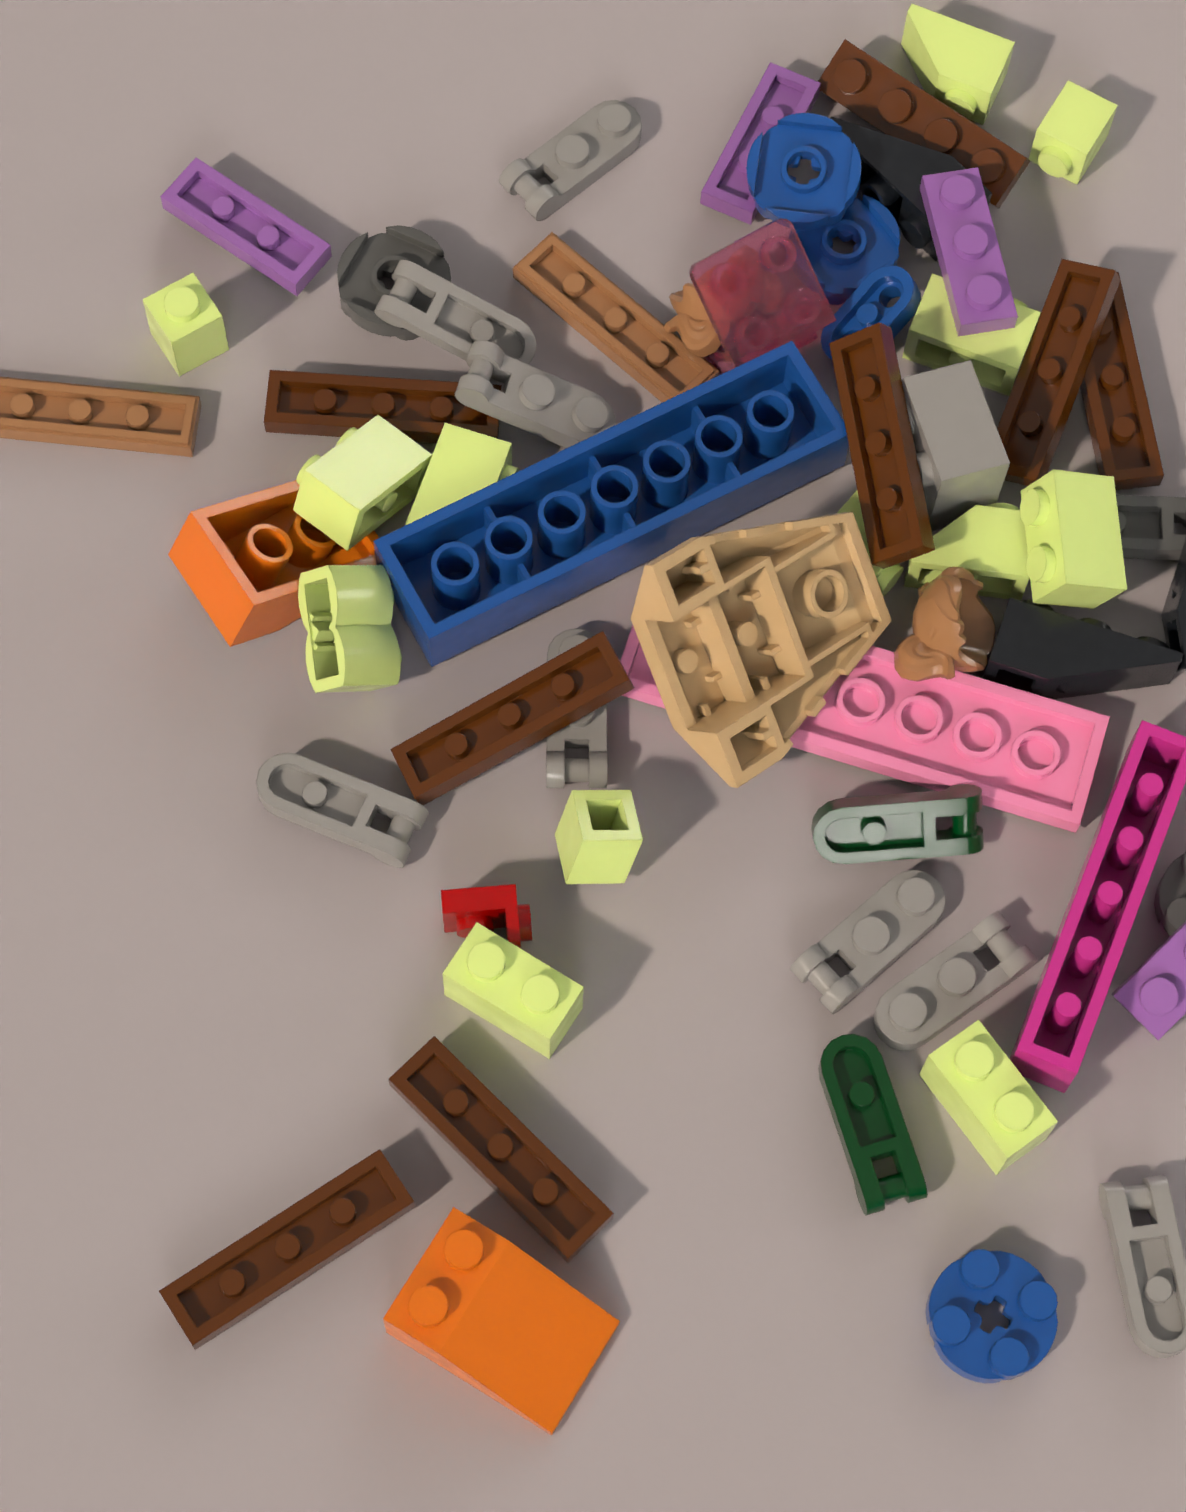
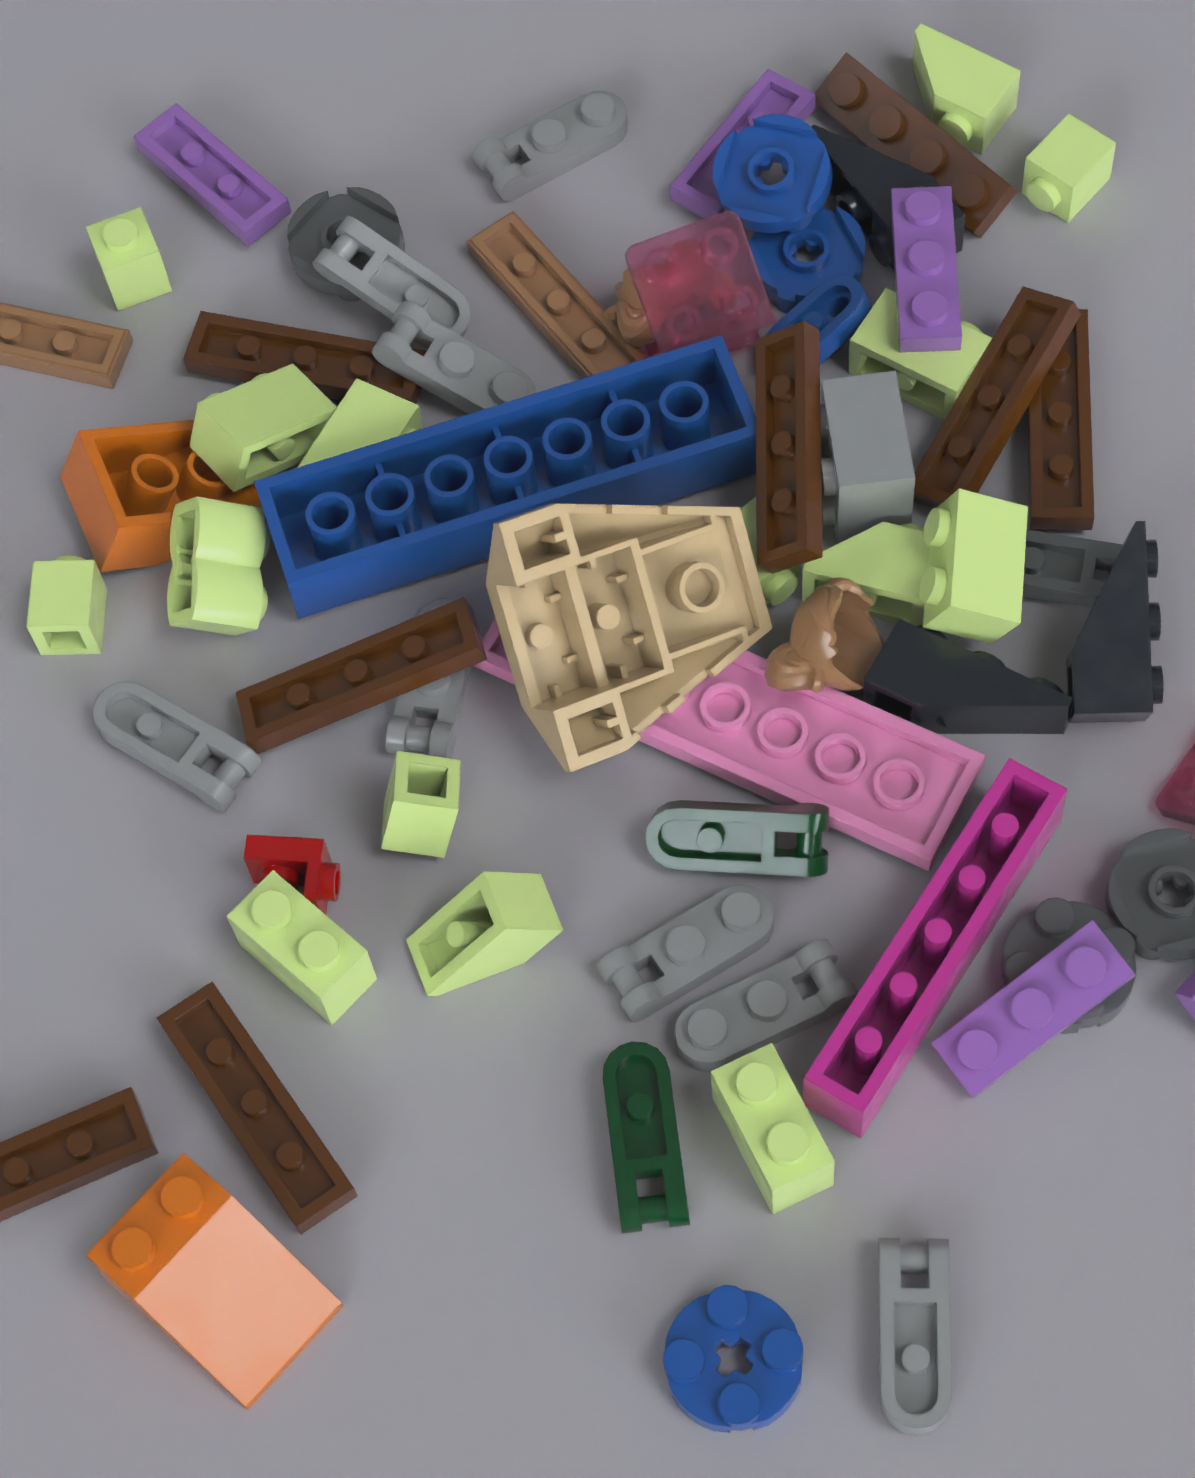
camera: 20 degrees right, 5 degrees down
none -> yellowish green brick [26,555,107,655]
none -> yellowish green slope [406,871,563,996]

